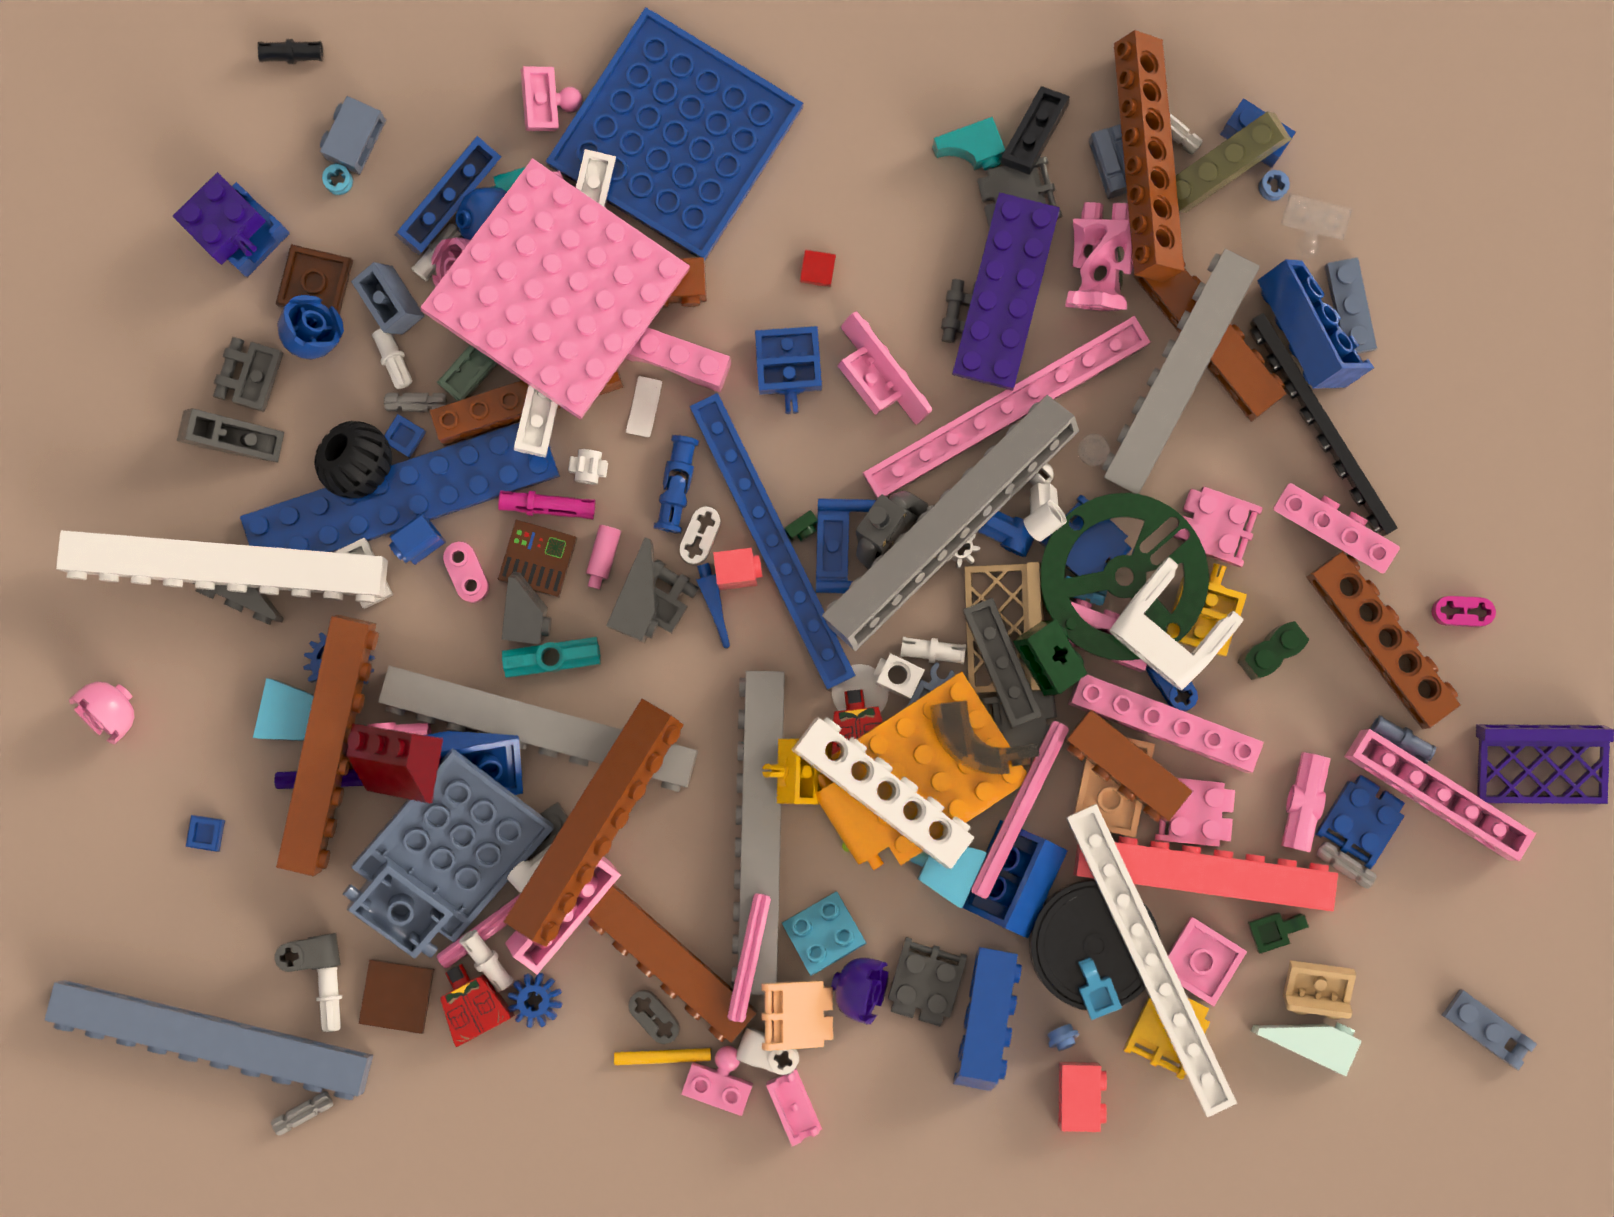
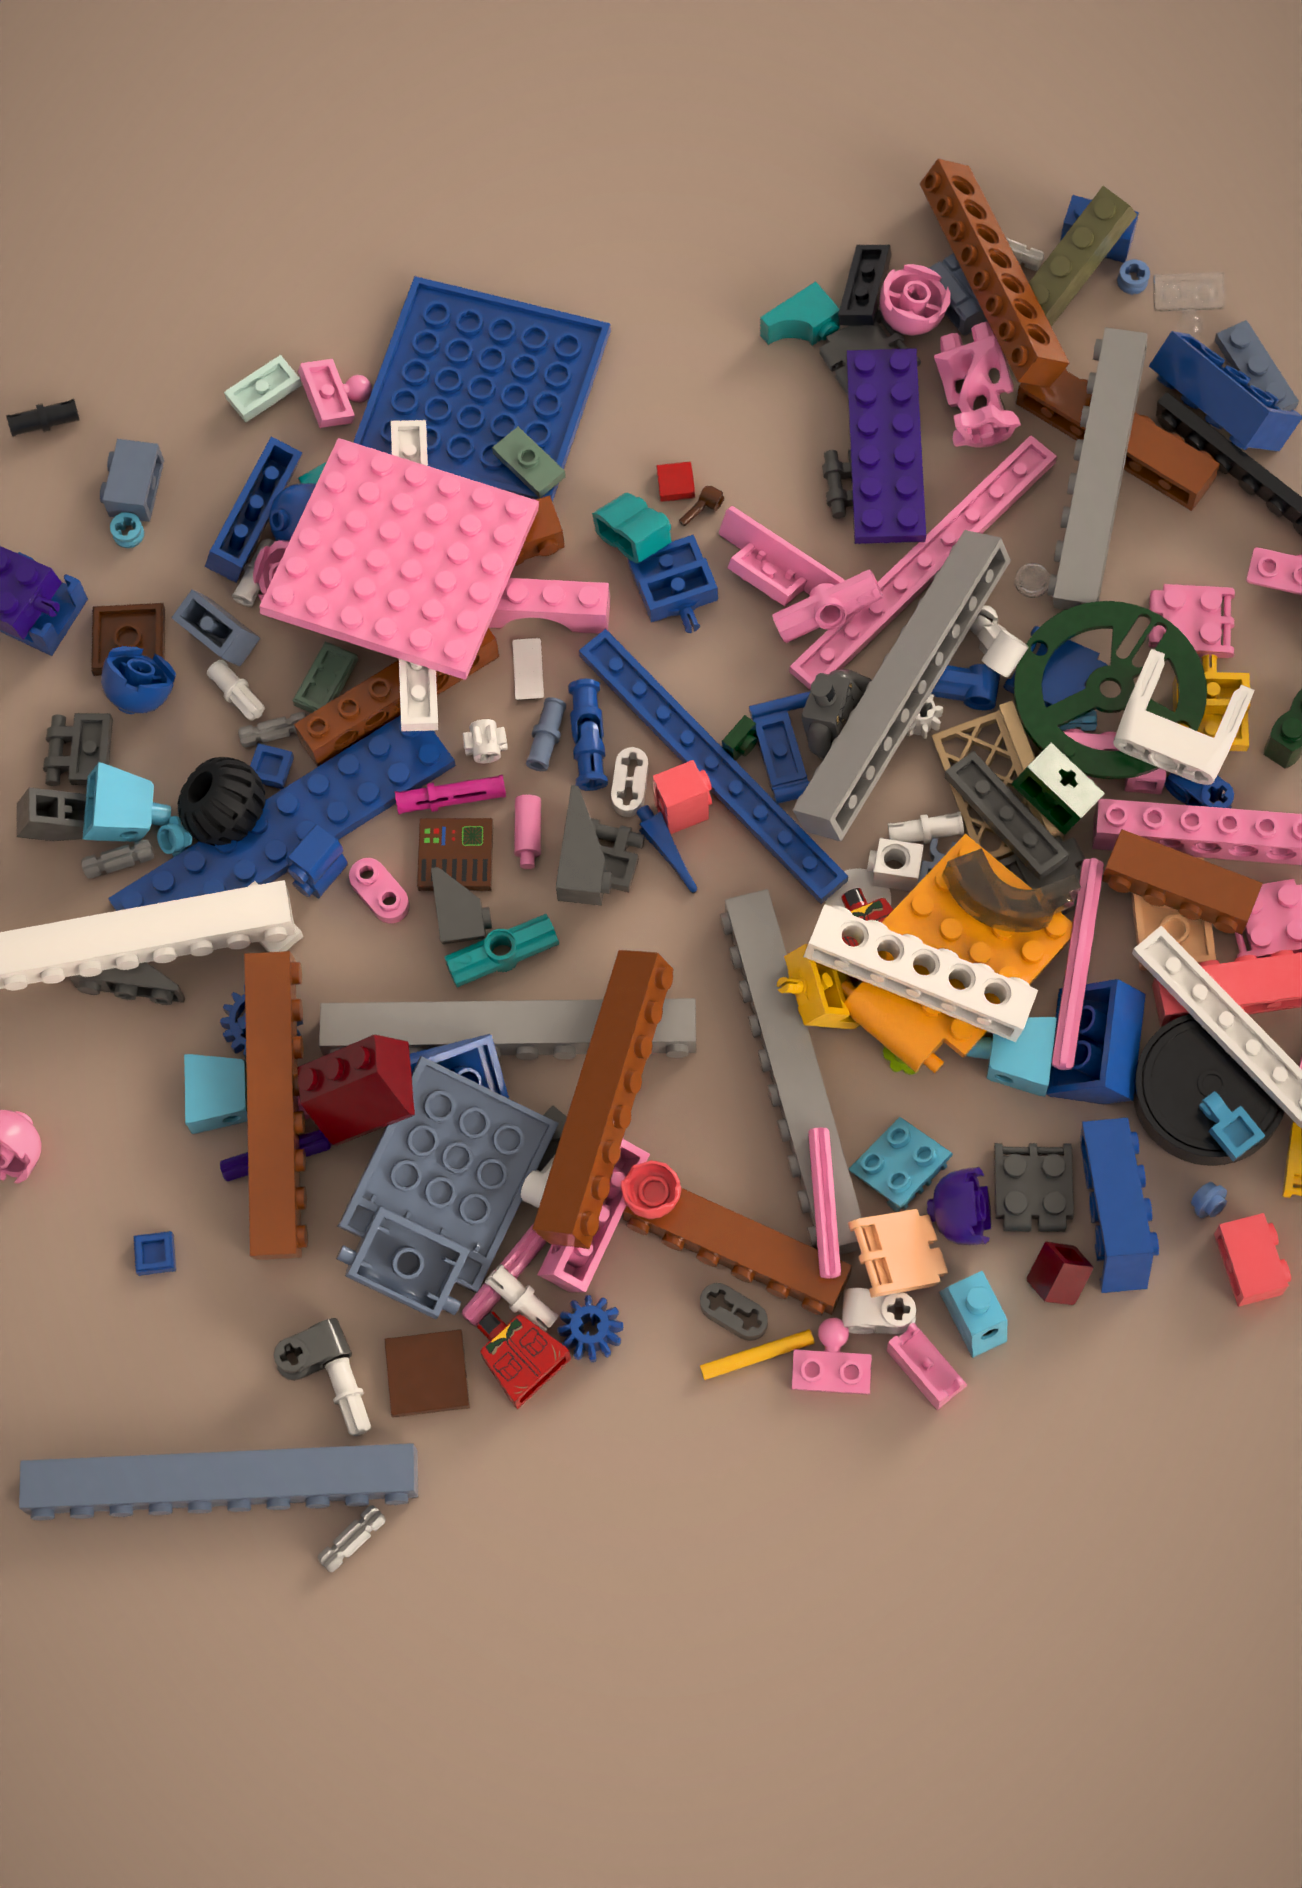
camera: 15 degrees left, 15 degrees down
none -> light grey axle [81,839,154,878]
none -> medium azure torso [82,762,171,842]
none -> medium azure plate [157,816,192,857]
none -> light aqua plate [224,355,302,423]
none -> sand green plate [492,427,566,498]
none -> sand blue pin [526,697,567,771]
none -> teal brick [592,493,672,563]
none -> coral hair [620,1160,681,1219]
none -> reddish brown hand [679,486,724,526]
none -> bright pink piece [772,569,883,643]
none -> bright pink cylinder [879,264,950,336]
none -> medium azure torso [939,1271,1008,1358]
none -> dark red panel [1027,1241,1094,1305]

